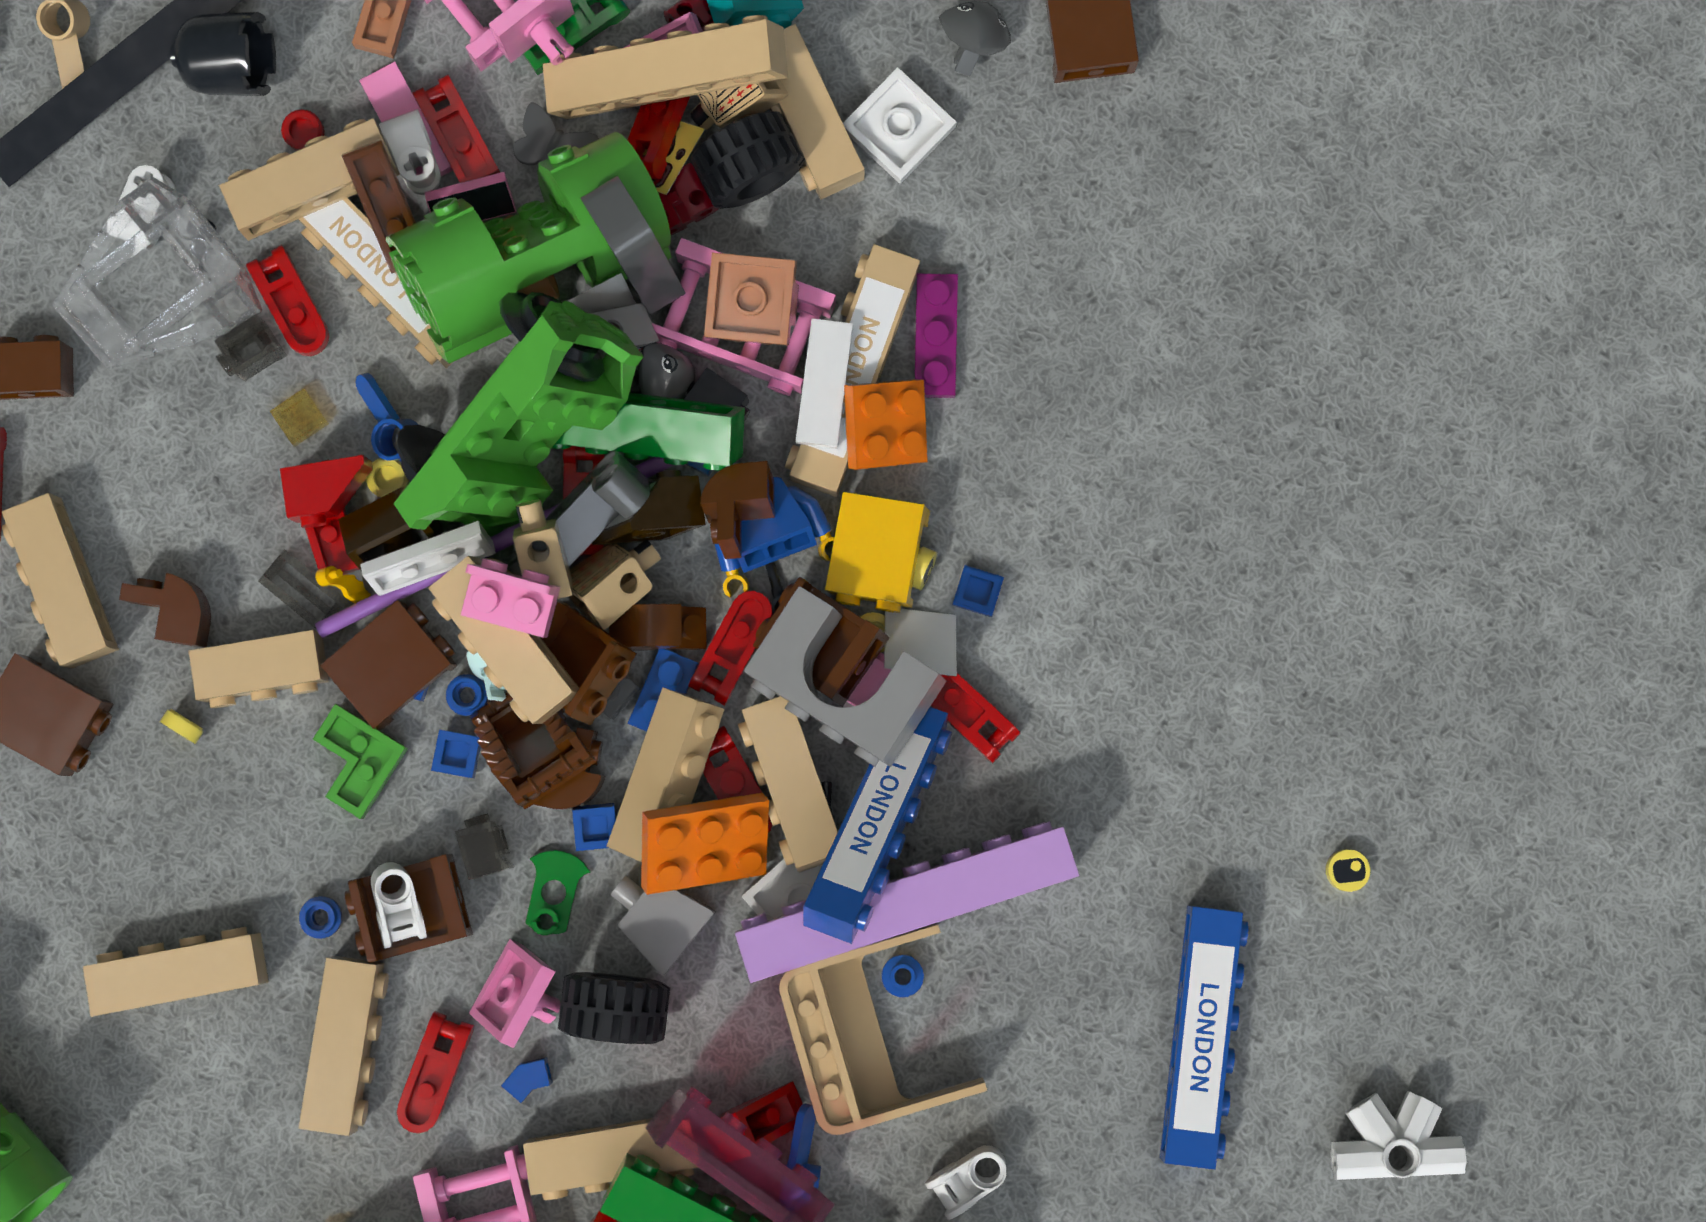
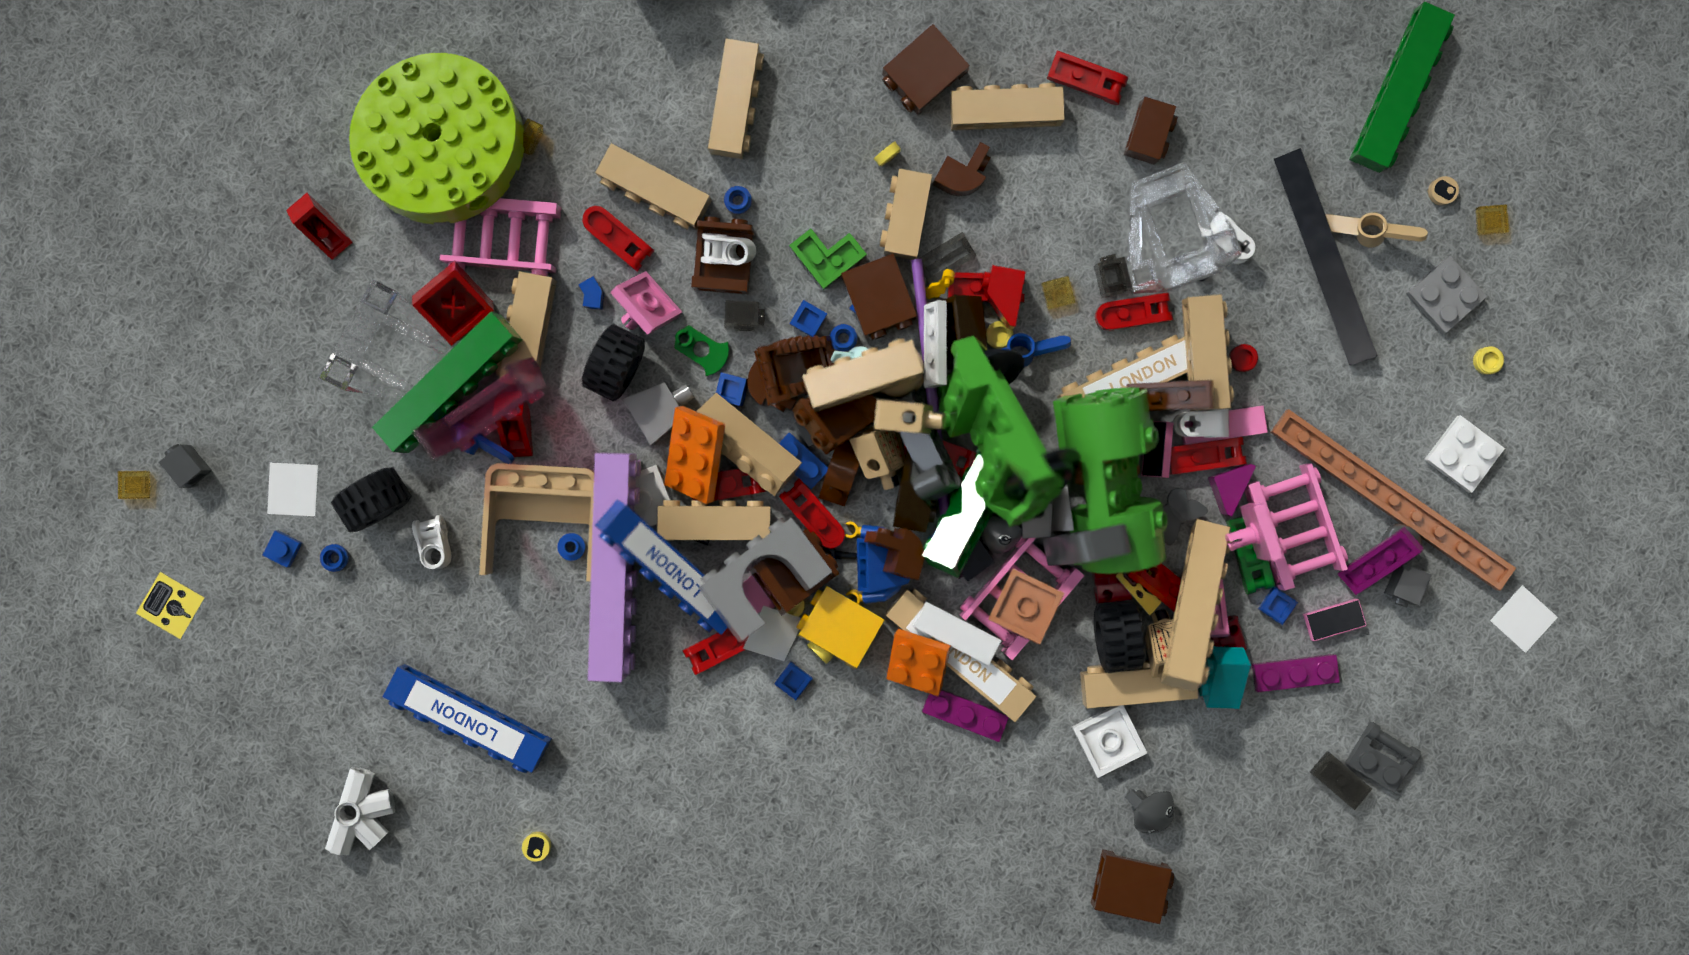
camera: 110 degrees right, 5 degrees up
black cylinder [170,12,276,96] -> none
bright pink bracket [461,558,560,638] -> none
none -> magenta slope [1208,464,1256,517]

